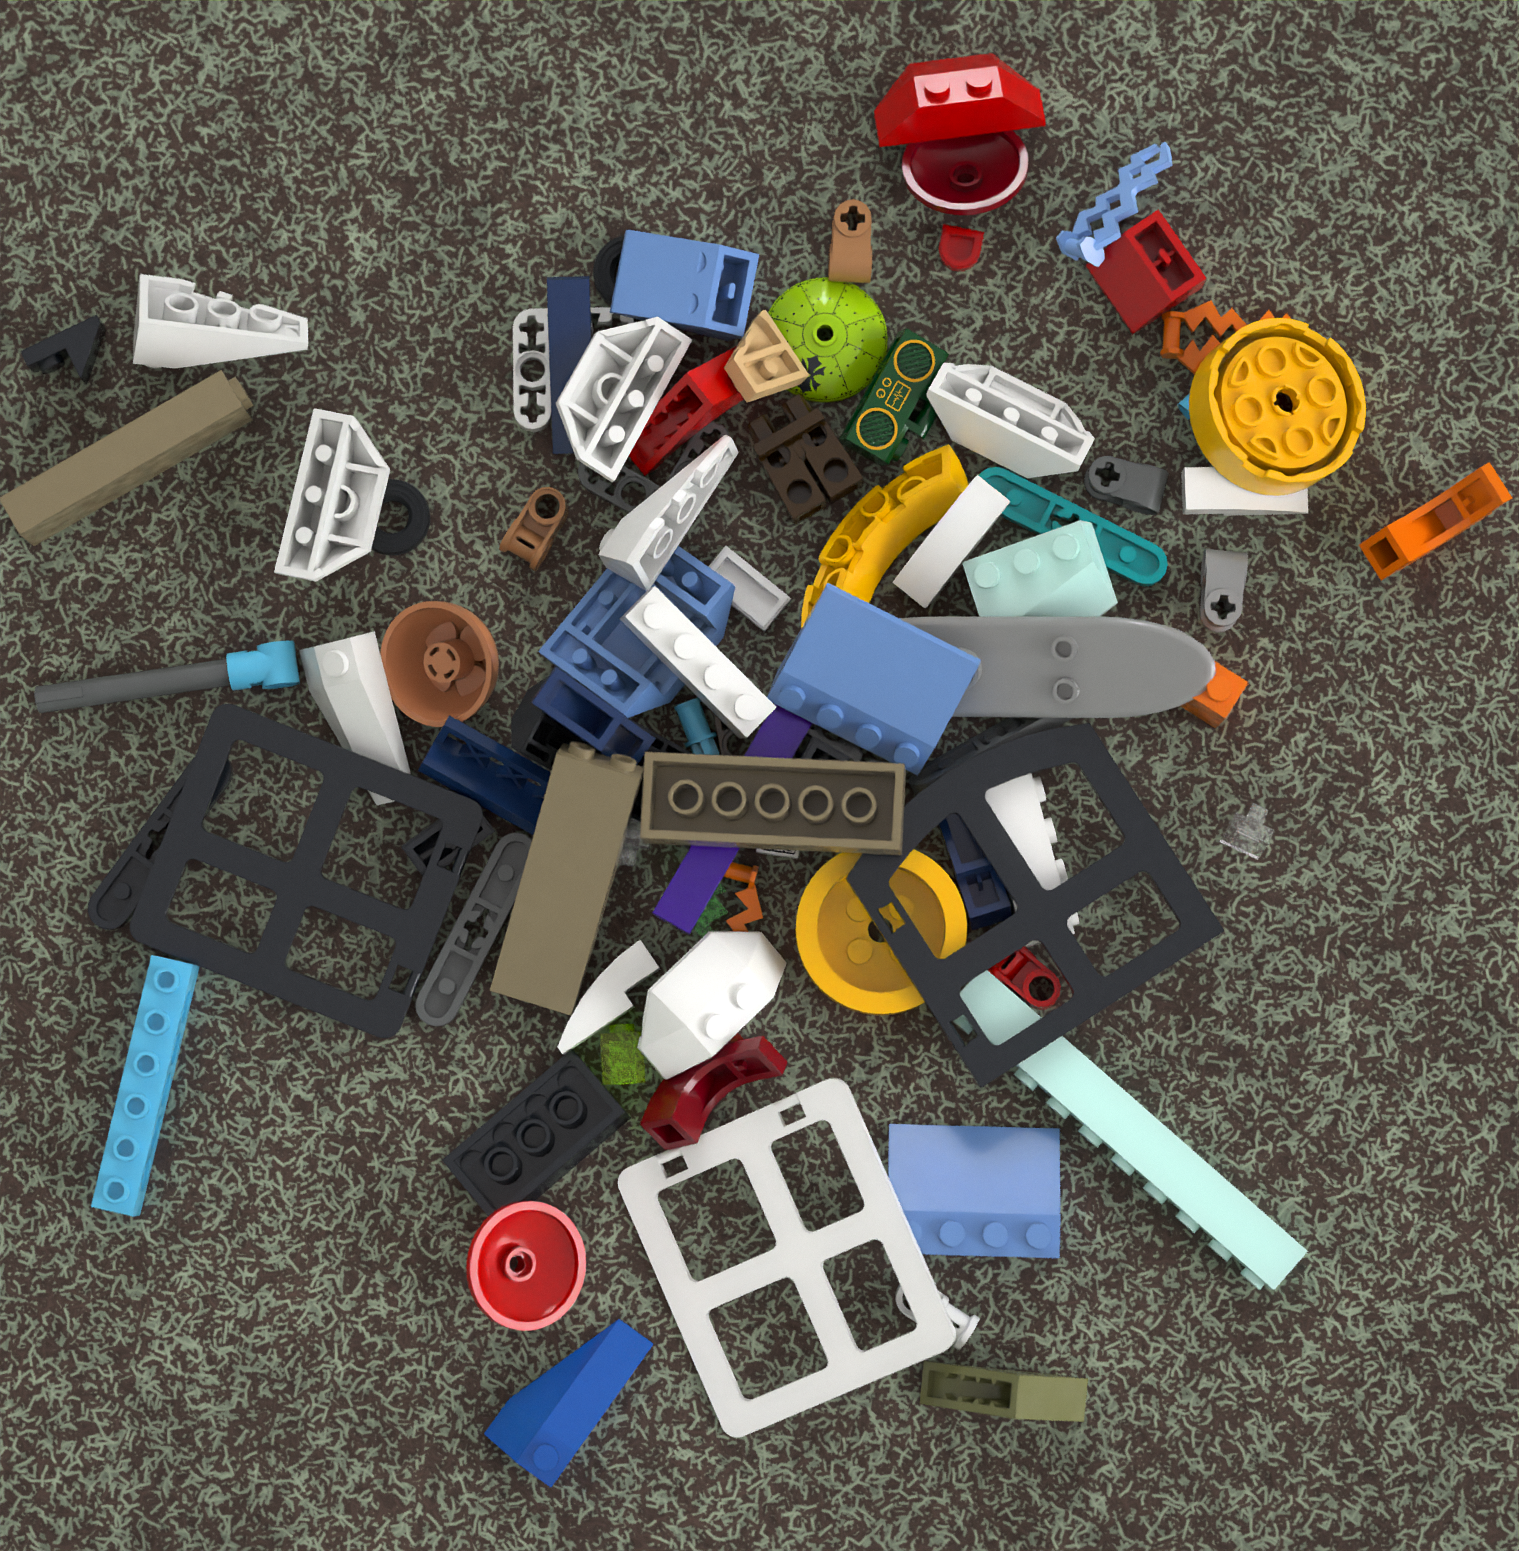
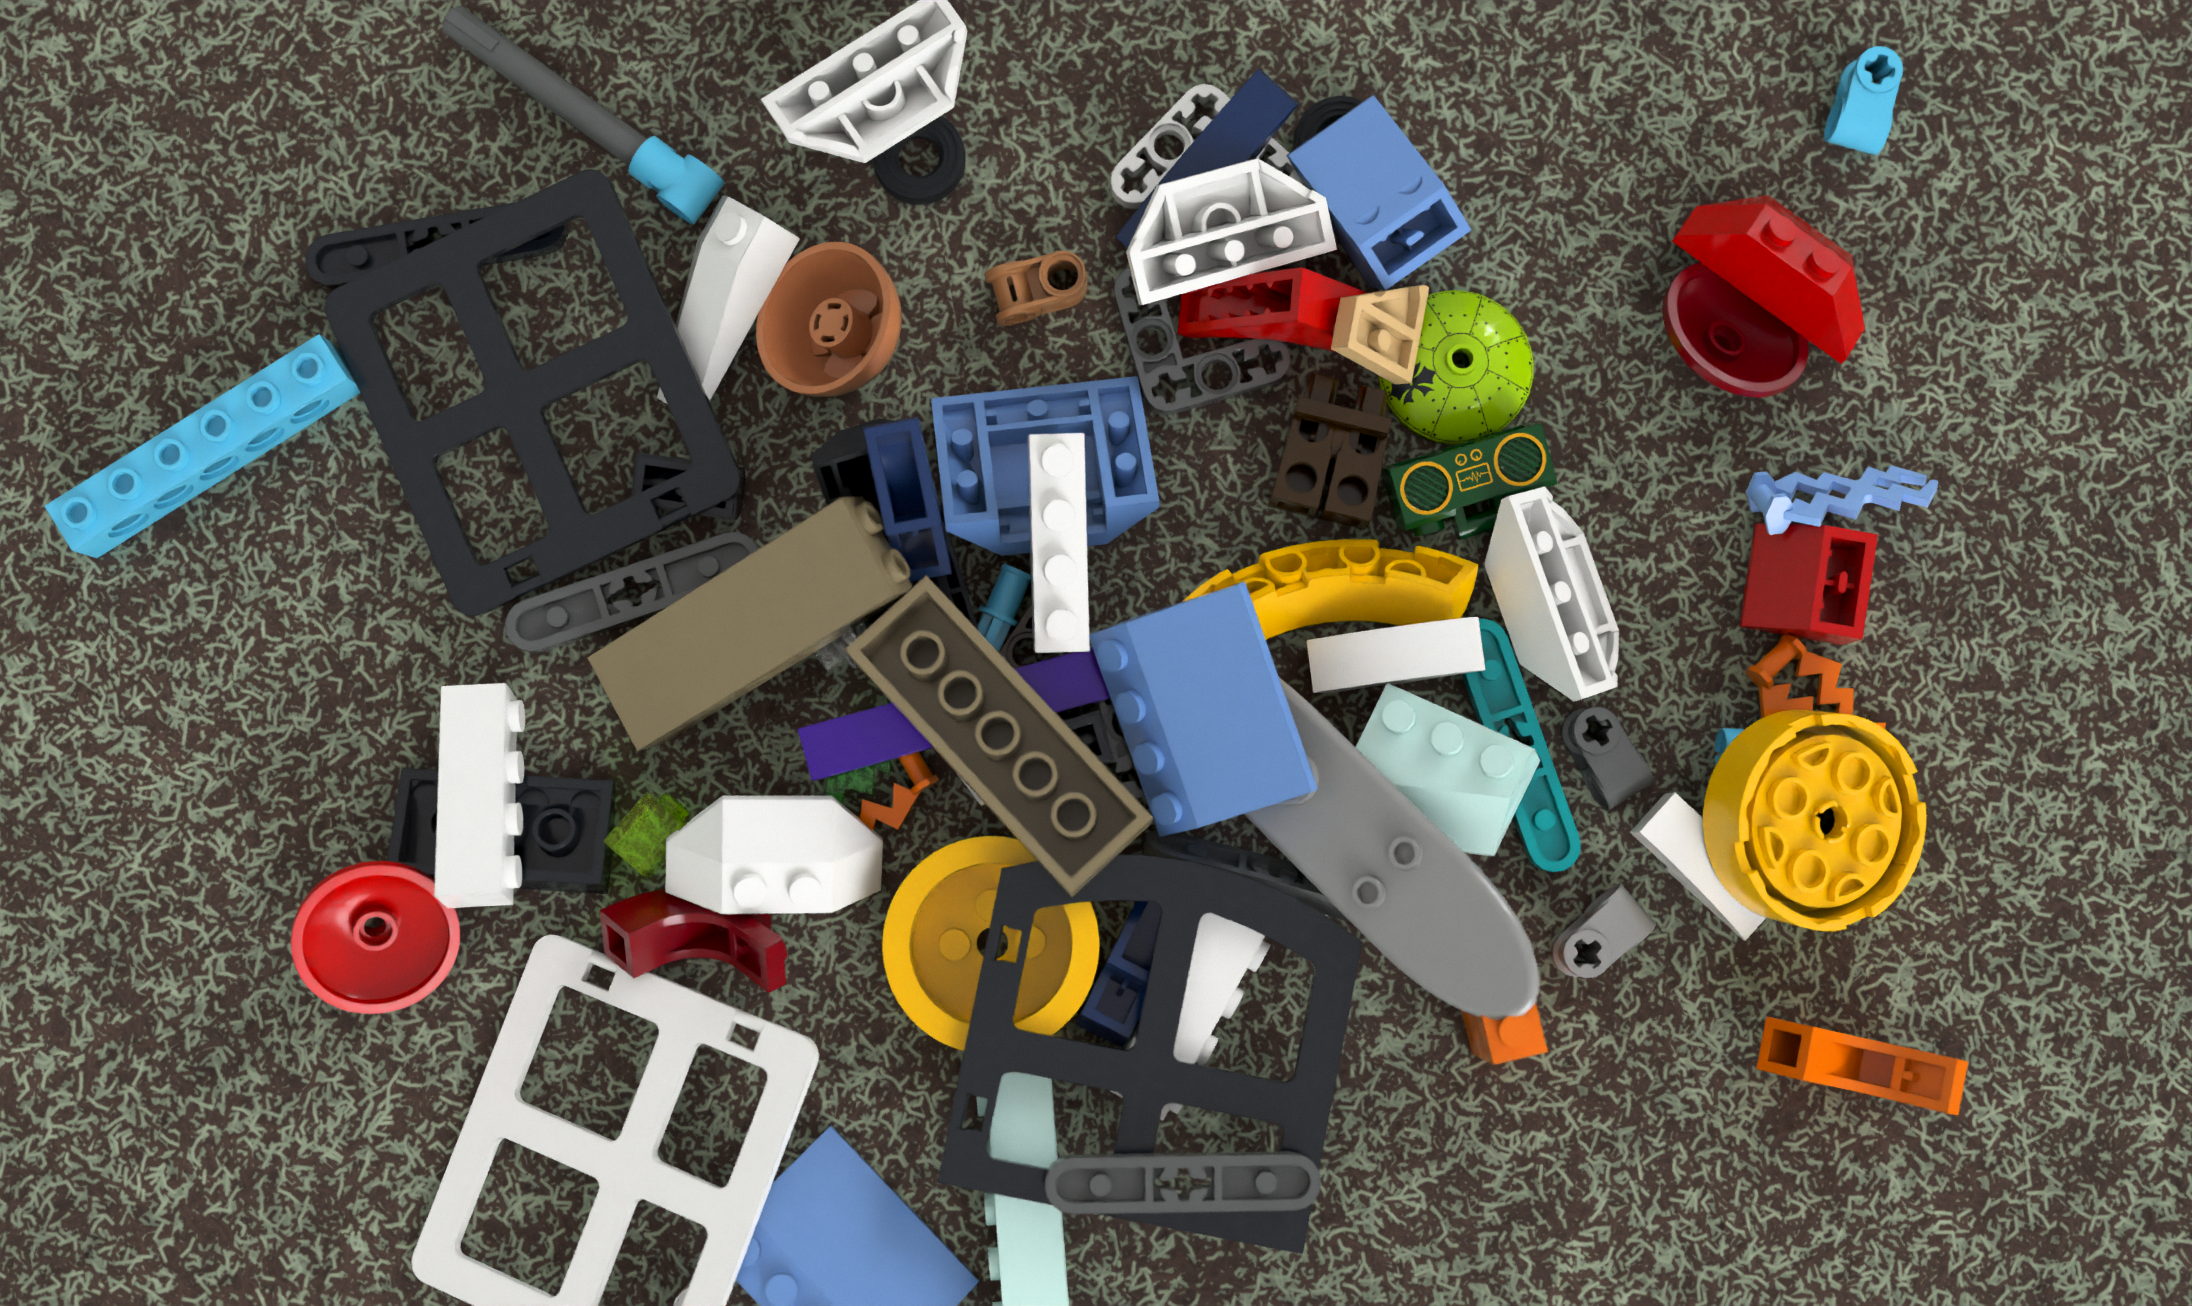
camera: 35 degrees right, 0 degrees up
dark blue fence [418,715,551,835] -> none
blue wedge [484,1319,654,1488] -> none
white slope [558,940,660,1055] -> none
white wedge [598,435,739,591] -> none
white tile [708,546,791,632] -> none
medium nougat piece [828,199,872,283] -> none
red tile [939,224,984,271] -> none
red piece [988,946,1061,1010] -> none
clear tile [1220,803,1274,860] -> none
none -> white brick [435,683,525,908]
none -> dark grey piece [1044,1151,1321,1214]

